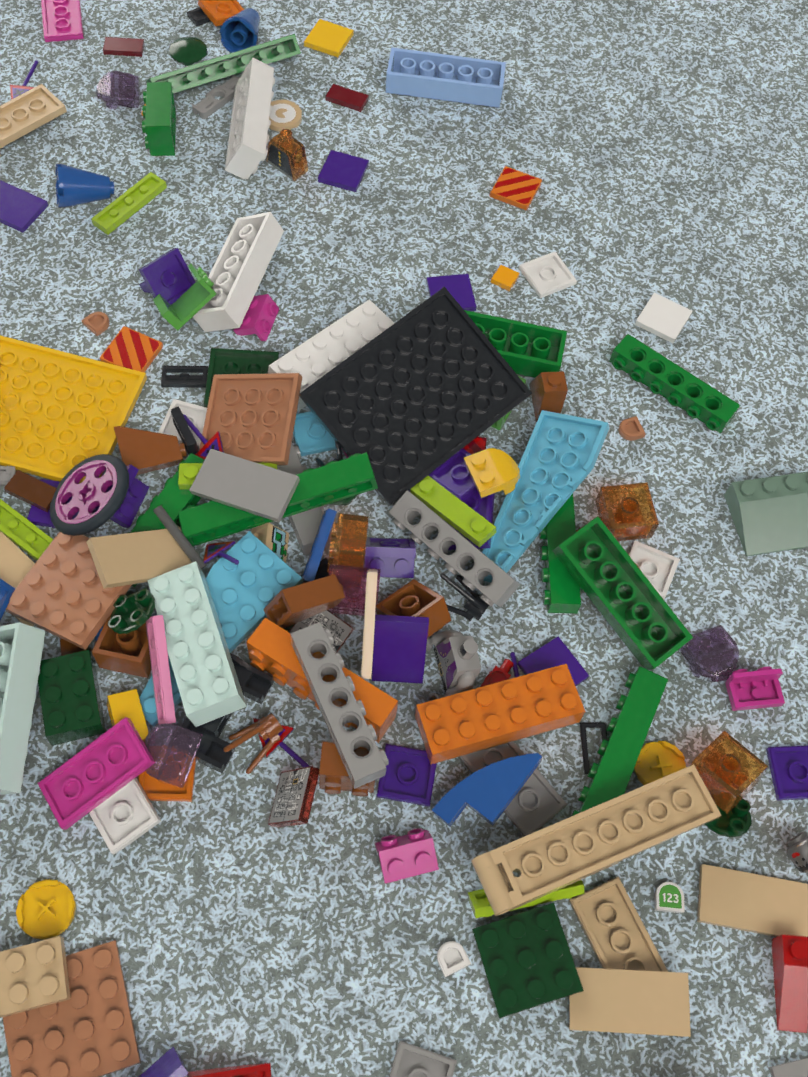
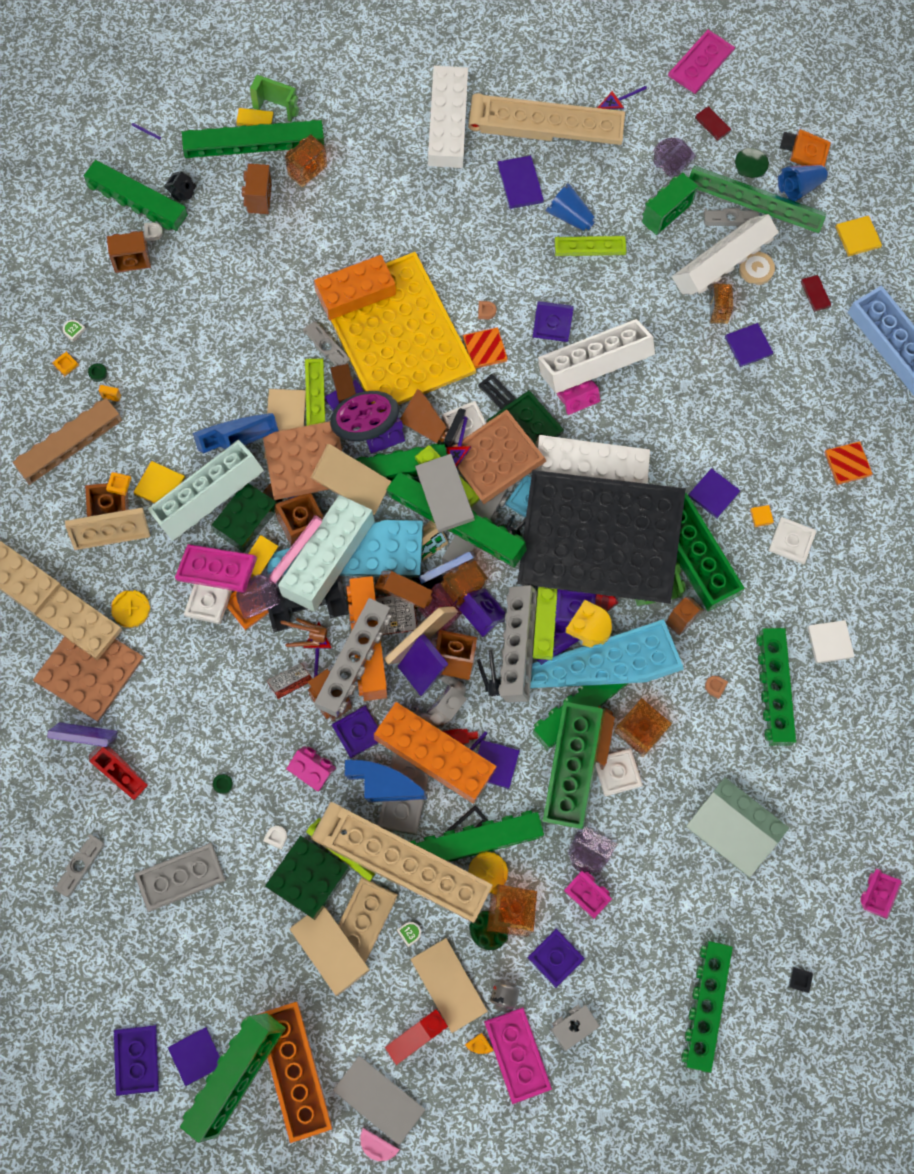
camera: 50 degrees right, 10 degrees up
dark green dish [108,588,155,634] -> none
bright green panel [153,264,217,331] -> none
dark grey bar [153,505,207,570] -> none
dark purple piece [203,541,239,565] -> none
none -> dark green tile [212,774,233,795]

